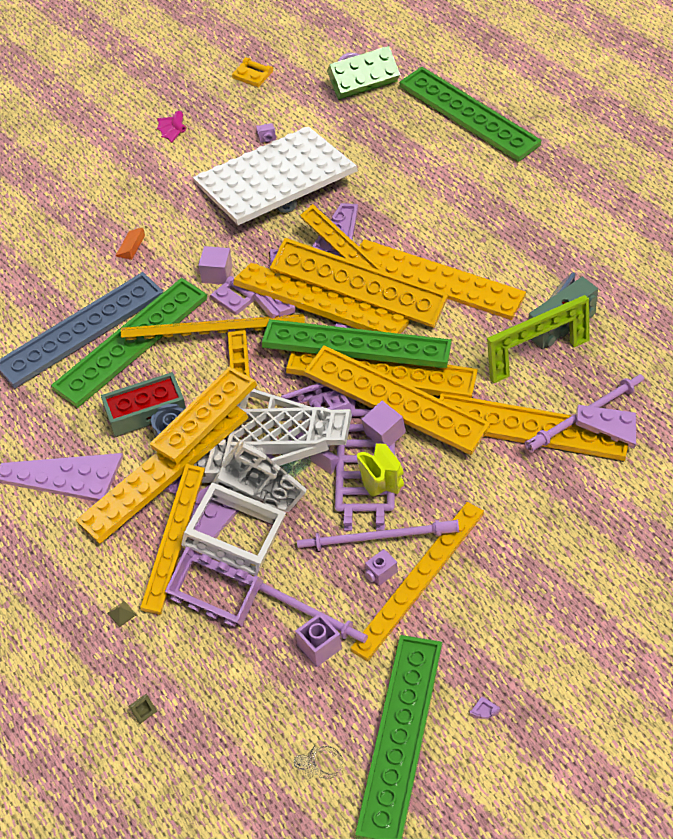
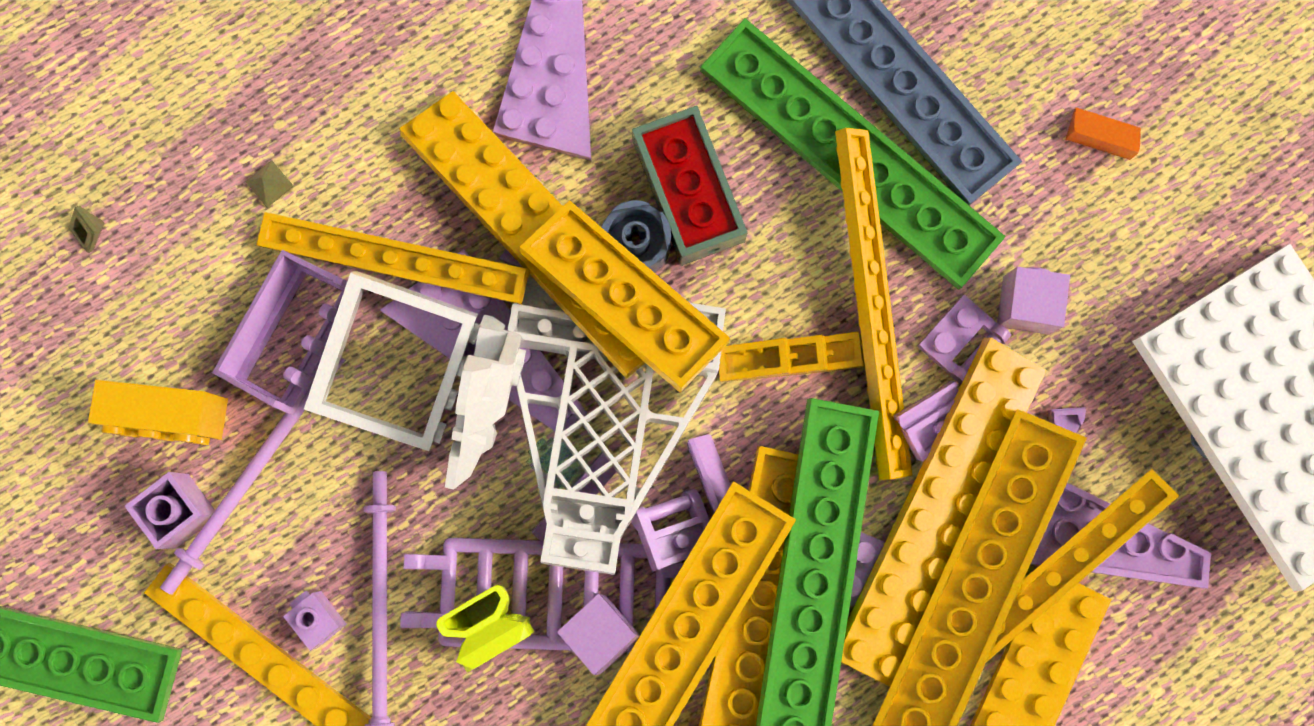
camera: 85 degrees right, 30 degrees up
none -> yellow brick [88,380,228,445]

